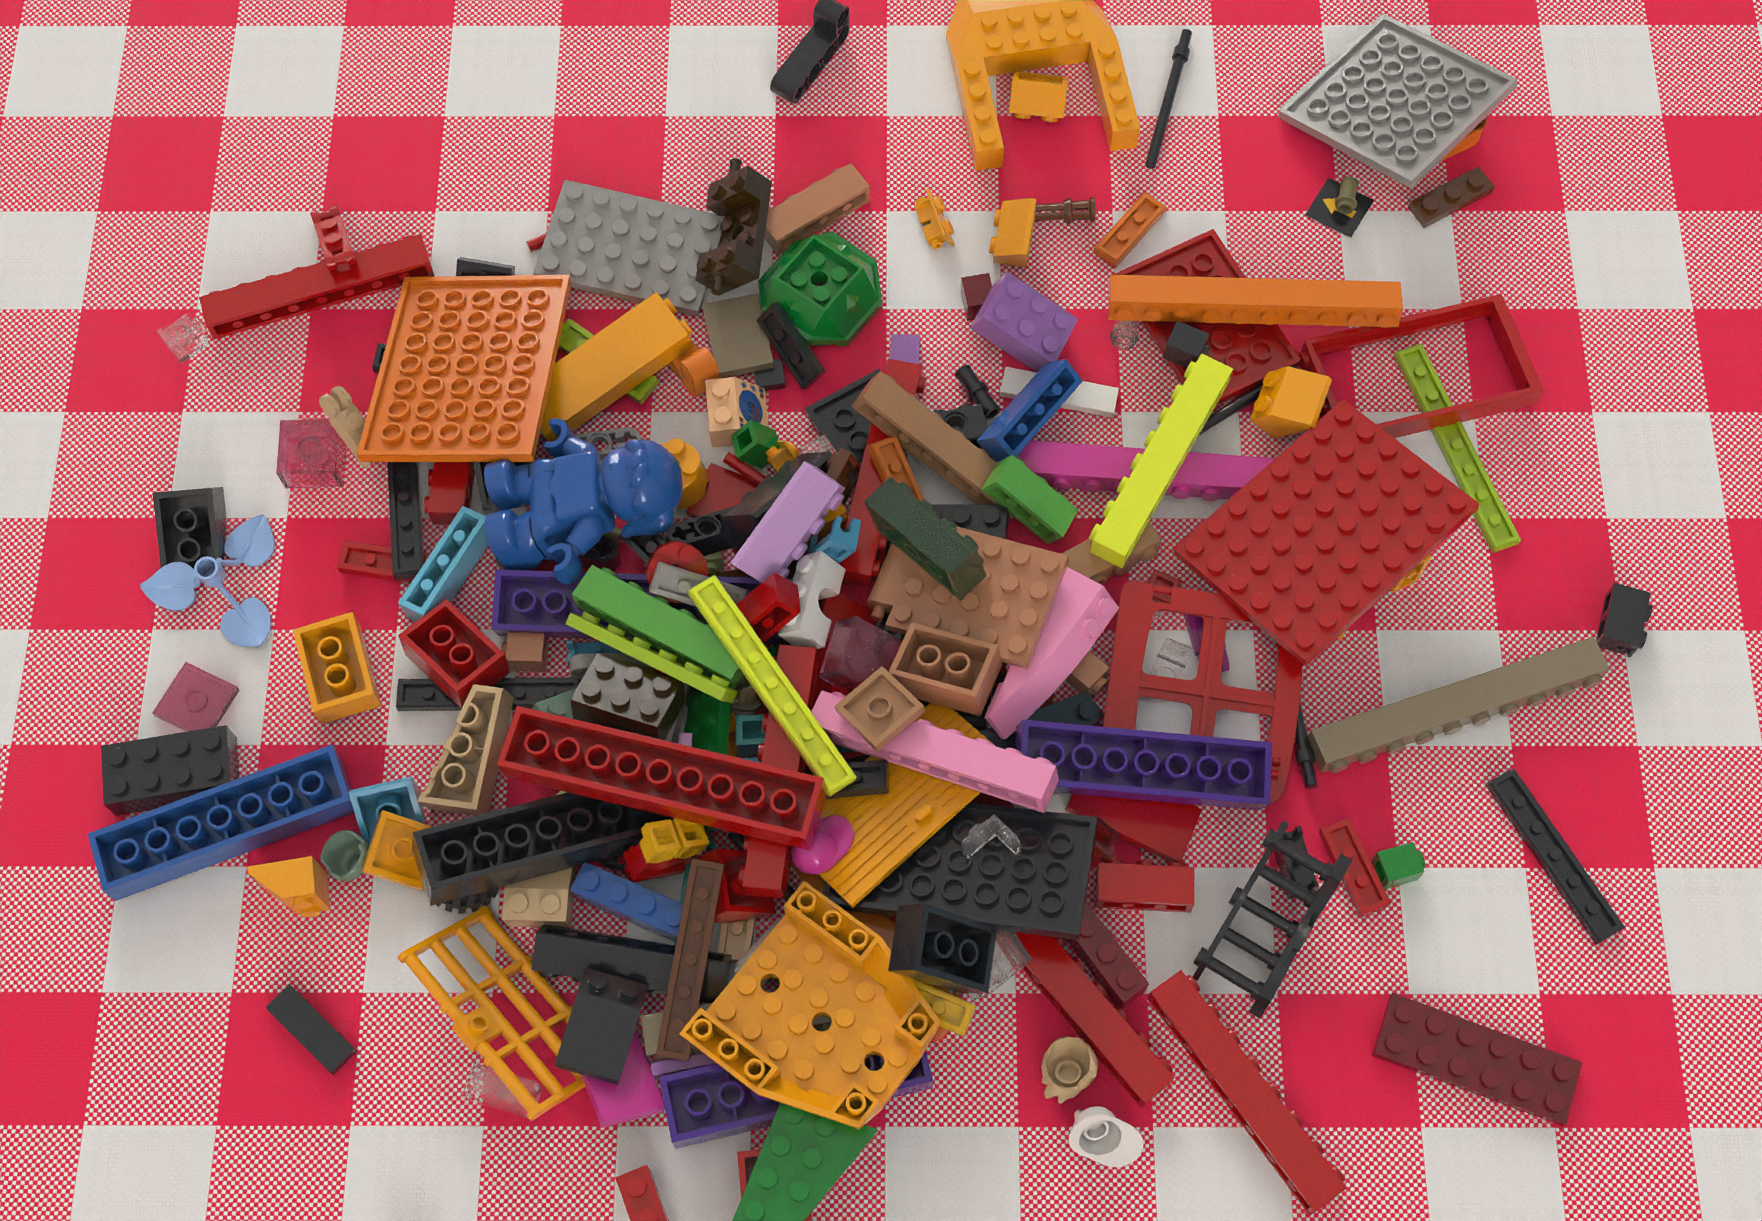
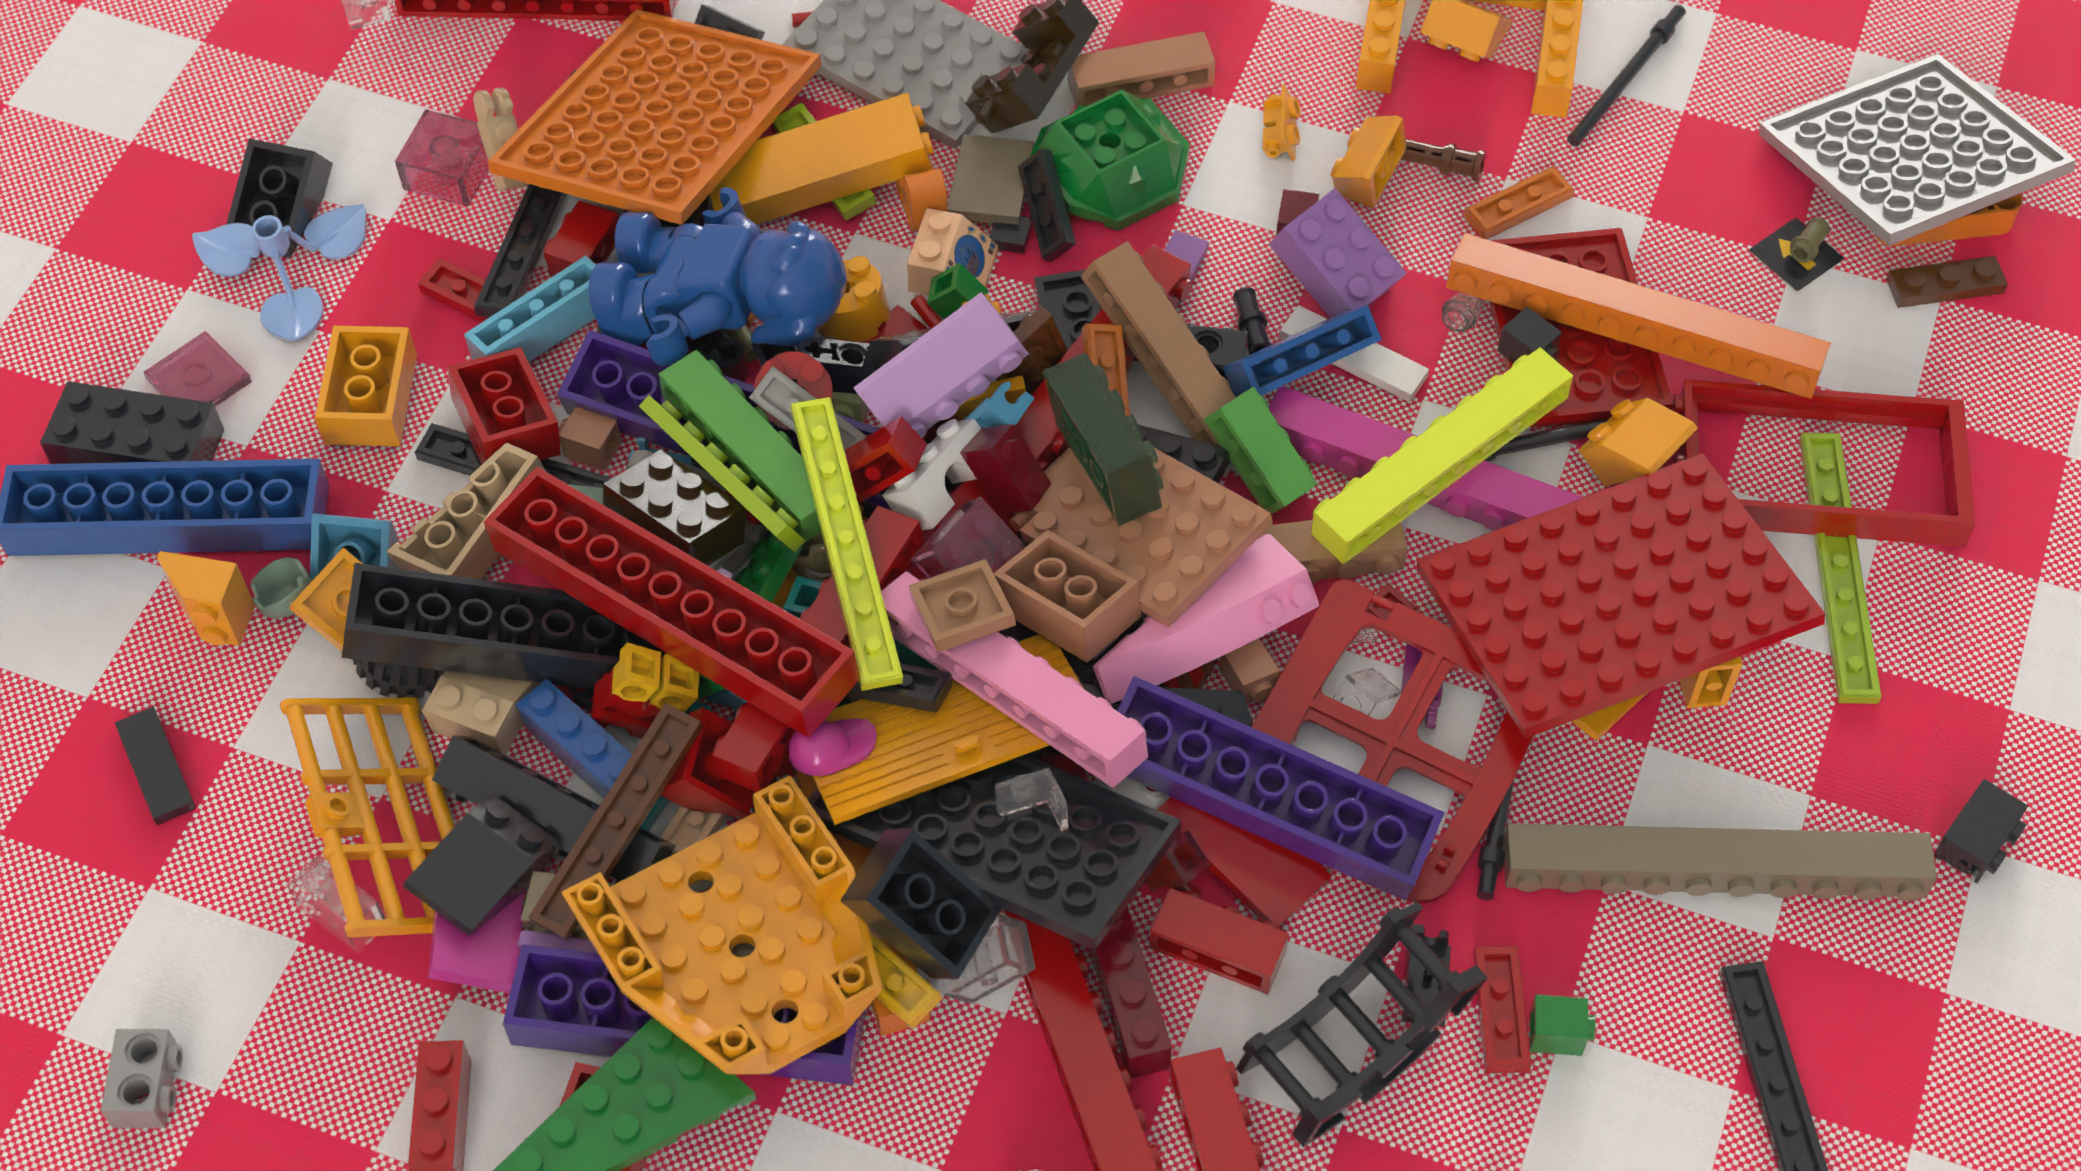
camera: 20 degrees right, 10 degrees down
tan hair [1041,1036,1098,1104] -> none
none -> dark red brick [960,424,1052,514]

